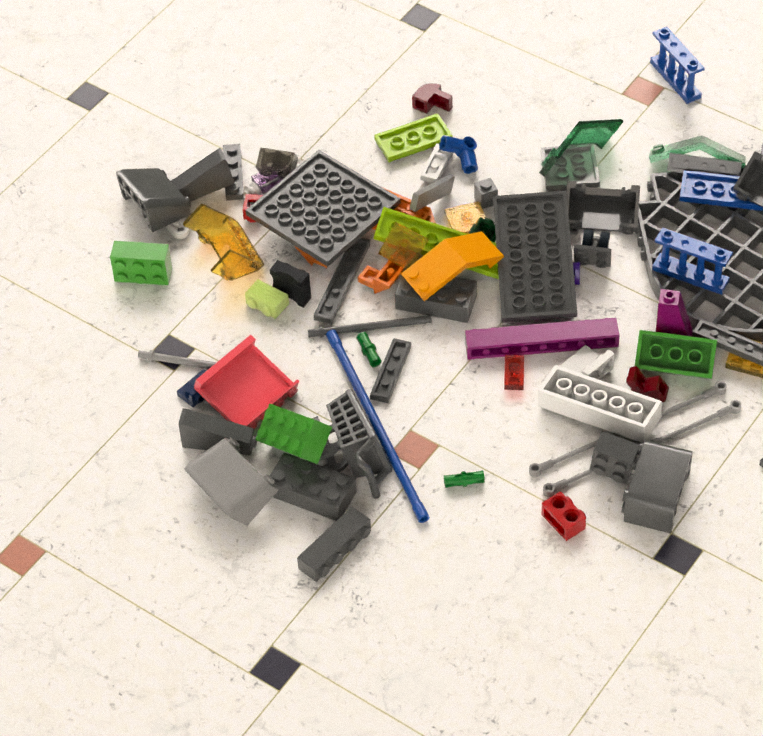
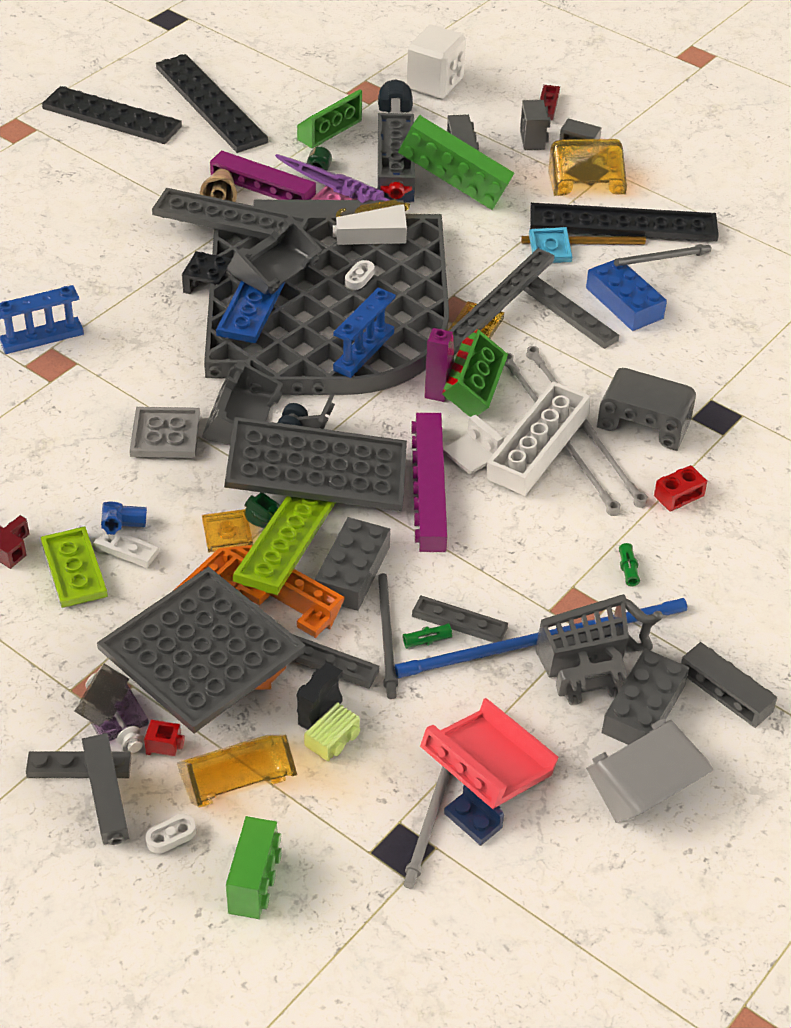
camera: 90 degrees left, 5 degrees down
dark grey windscreen [116,168,191,232] -> none
dark grey slope [178,408,257,455] -> none
bright green brick [255,403,332,464] -> none
clear yellow plate [378,222,429,269] -> none
light orange windscreen [401,231,504,301] -> none
light grey tile [410,174,455,212] -> none
dark grey brick [474,178,498,210] -> none
clear red plate [504,355,524,390] -> none
clear green windscreen [539,119,624,177] -> none
dark grey brick [589,431,640,484] -> none
dark red brick [626,366,669,403] -> none
clear green windscreen [649,135,746,168] -> none
plate [667,152,742,176] -> none

